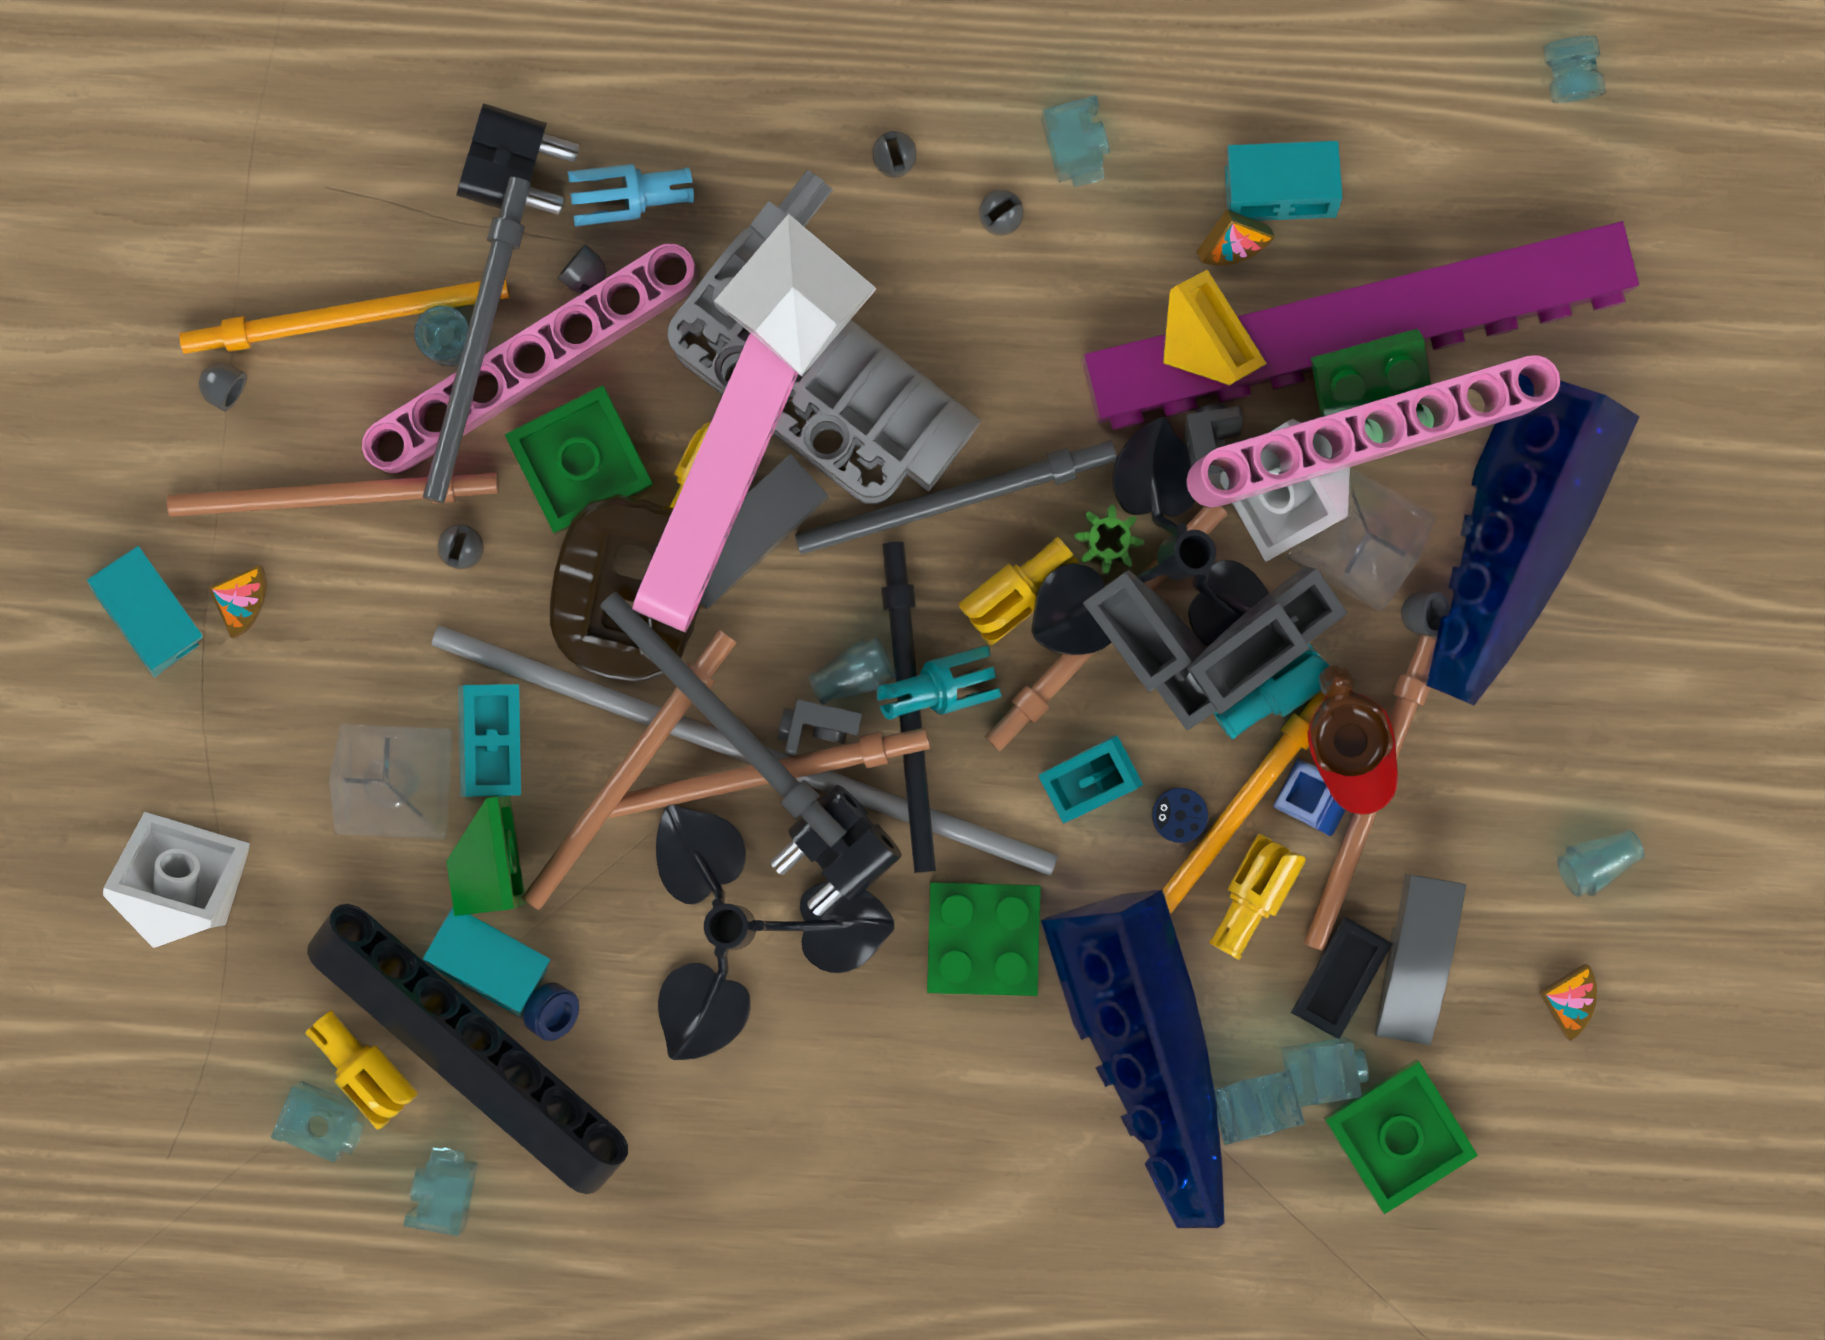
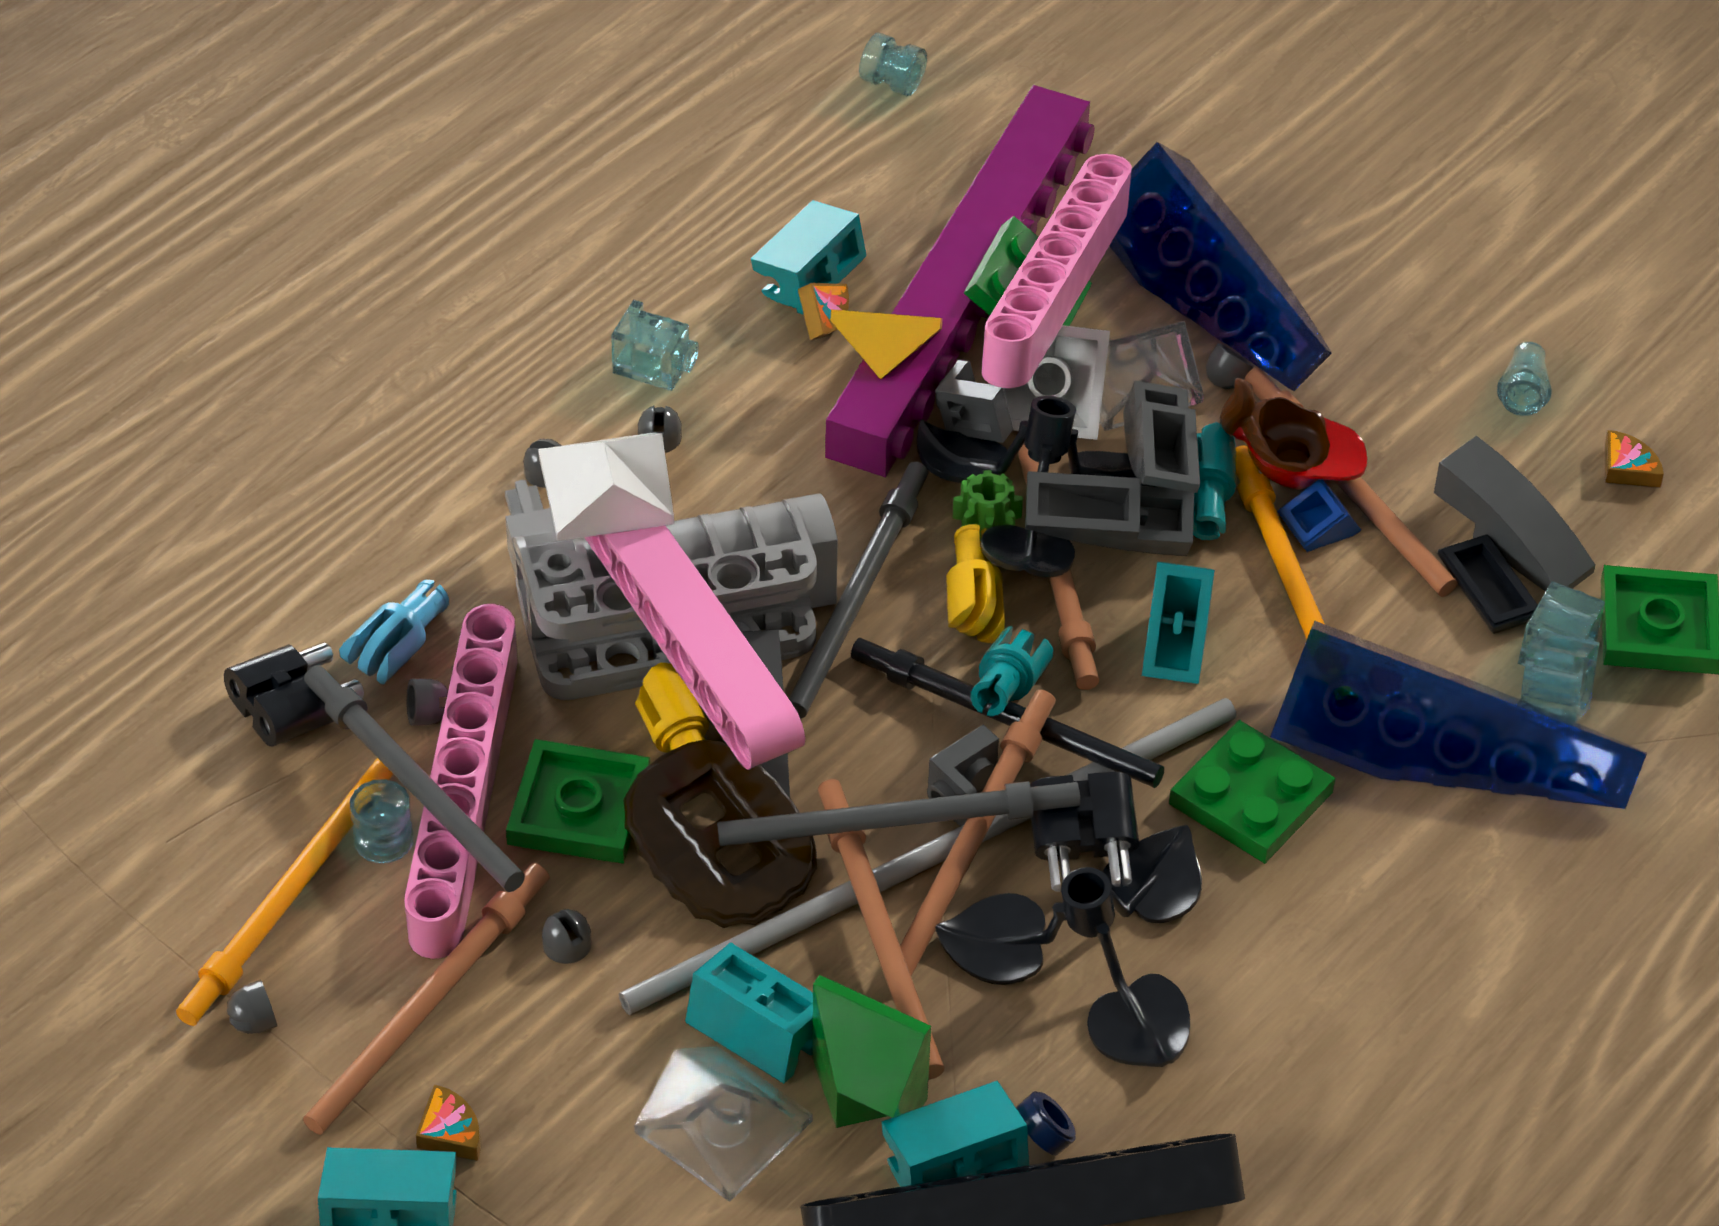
camera: 50 degrees left, 40 degrees down
clear light blue cone [809,637,895,705] -> none
dark blue tile [1152,788,1208,843] -> none
yellow arm [1208,834,1306,960] -> none

